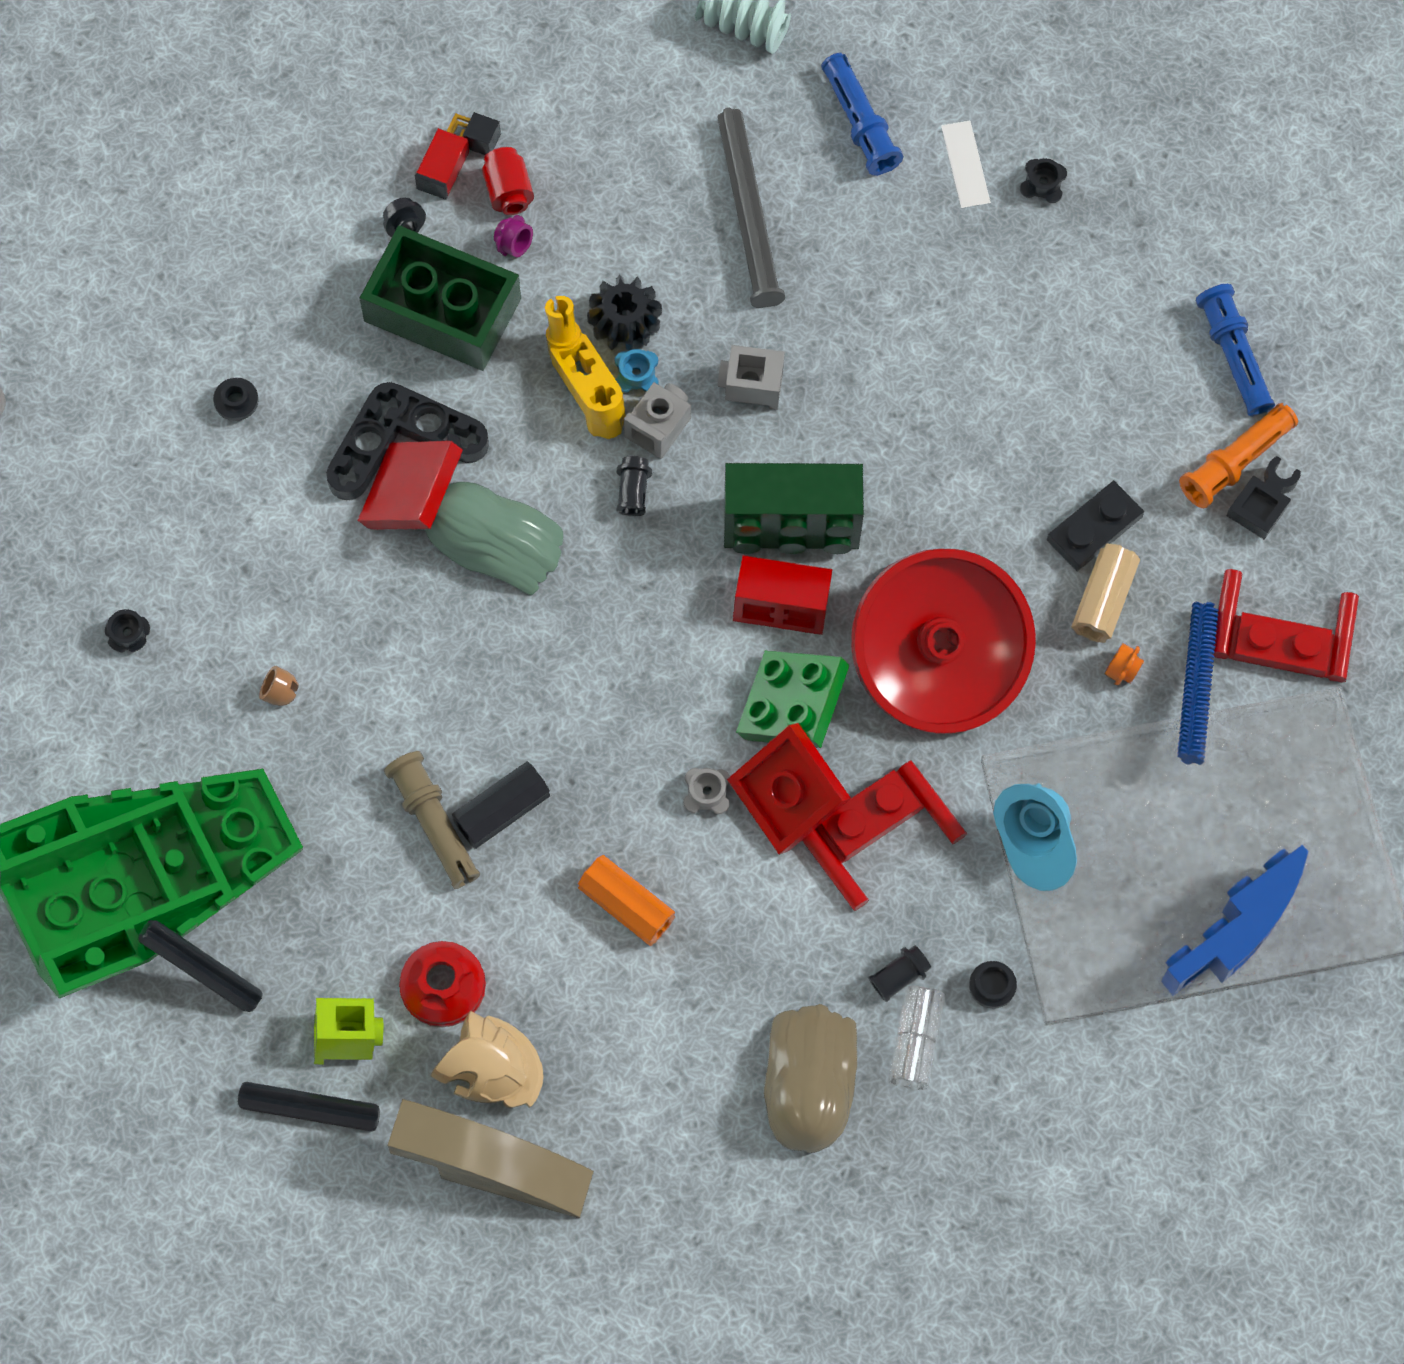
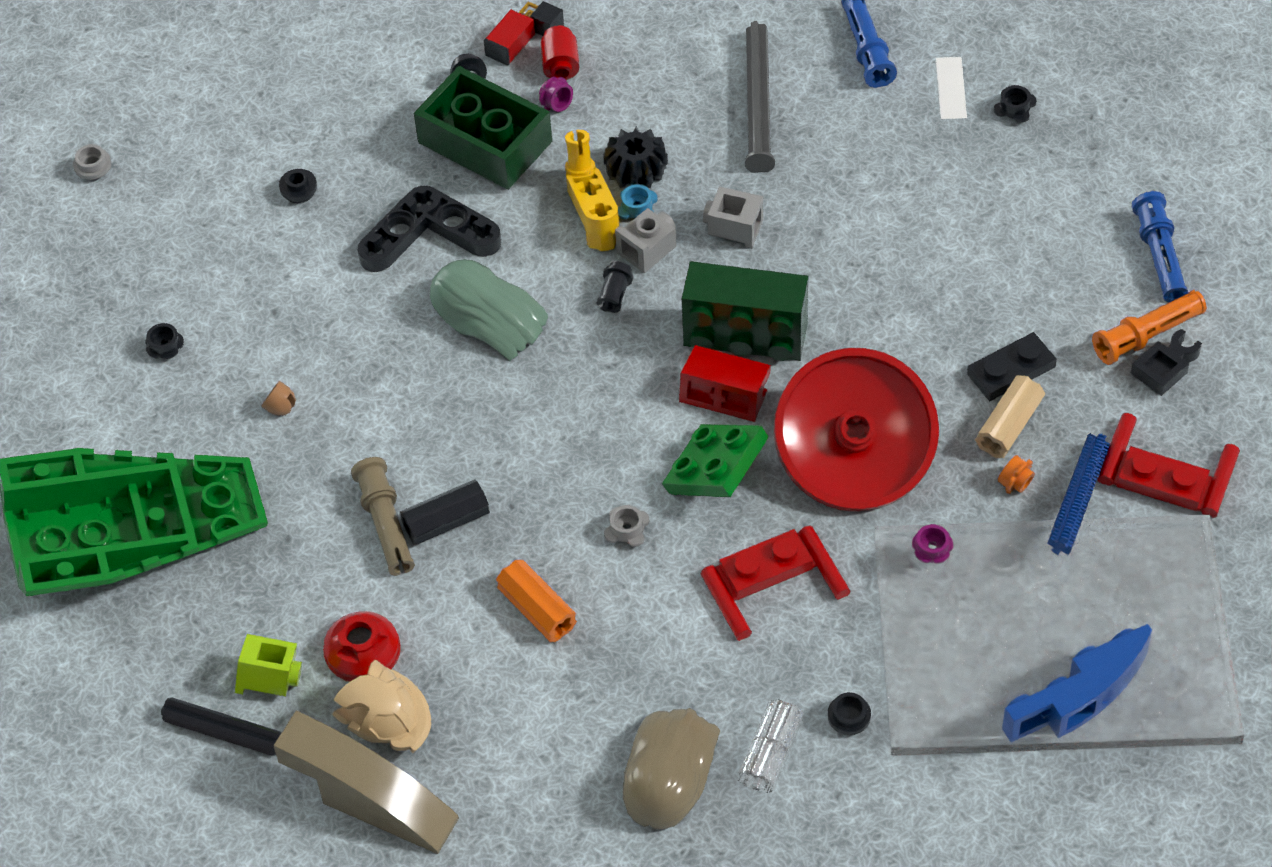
camera: 15 degrees right, 15 degrees down
black axle [138,920,263,1012] -> none
red tile [357,441,463,530] -> none
red tile [727,723,851,855] -> none
black pin [868,945,931,1002] -> none
medium azure piece [993,783,1077,891] -> none
none -> magenta plate [911,524,954,564]

